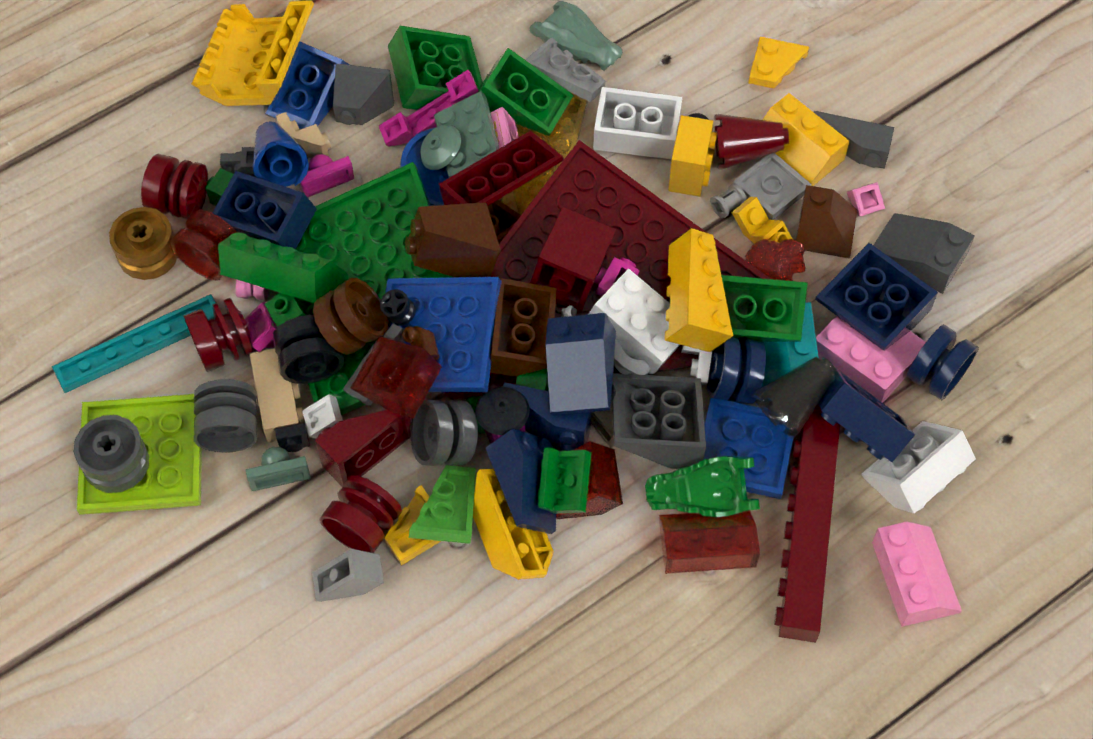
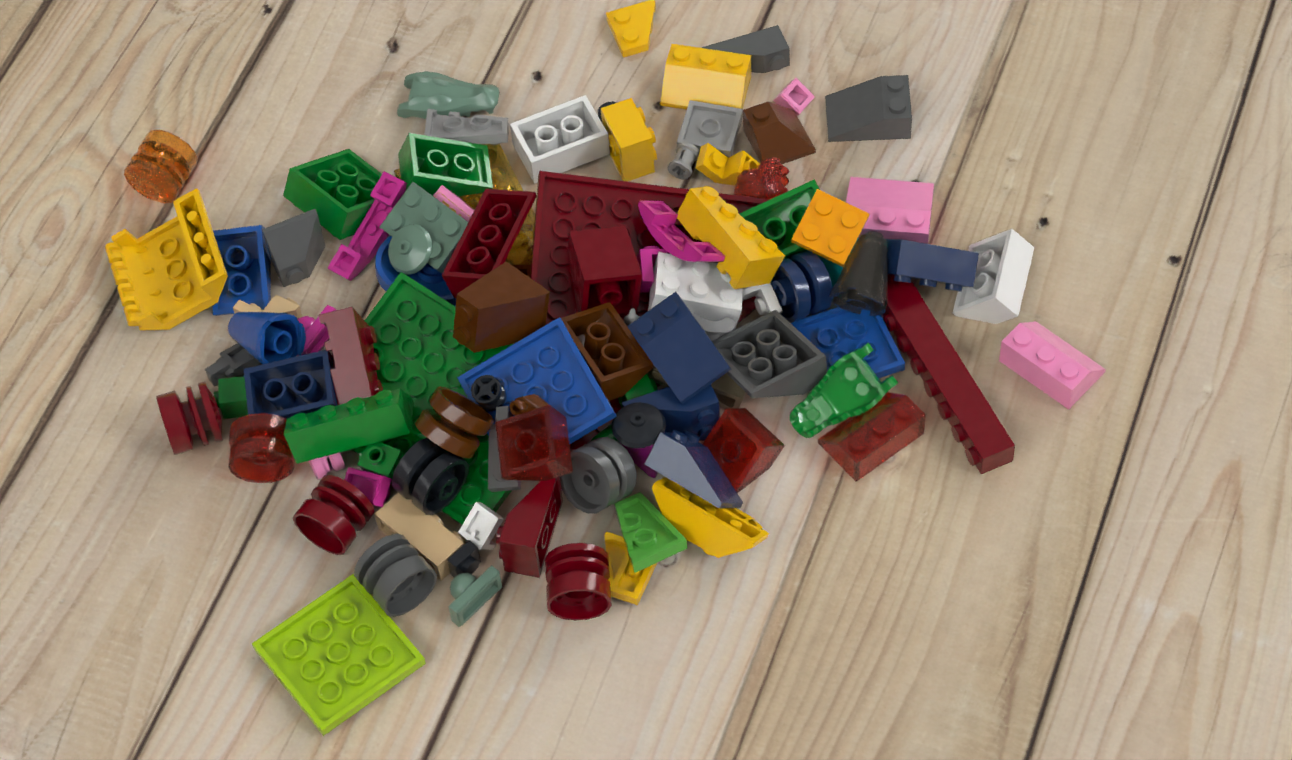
camera: 30 degrees left, 5 degrees down
teal tile [52,294,216,393] -> none
dark grey wheel [73,415,149,493] -> none
pearl gold wheel [109,207,179,280] -> none
light grey slope [312,549,384,602] -> none
green bracket [538,447,591,514] -> none
dark red cone [714,114,789,169] -> none
dark blue slope [815,243,938,351] -> none
dark blue wheel [907,324,979,401] -> none
none -> wedge [318,307,383,405]
none -> dark pink slope [638,200,725,262]
none -> light orange plate [791,189,869,267]

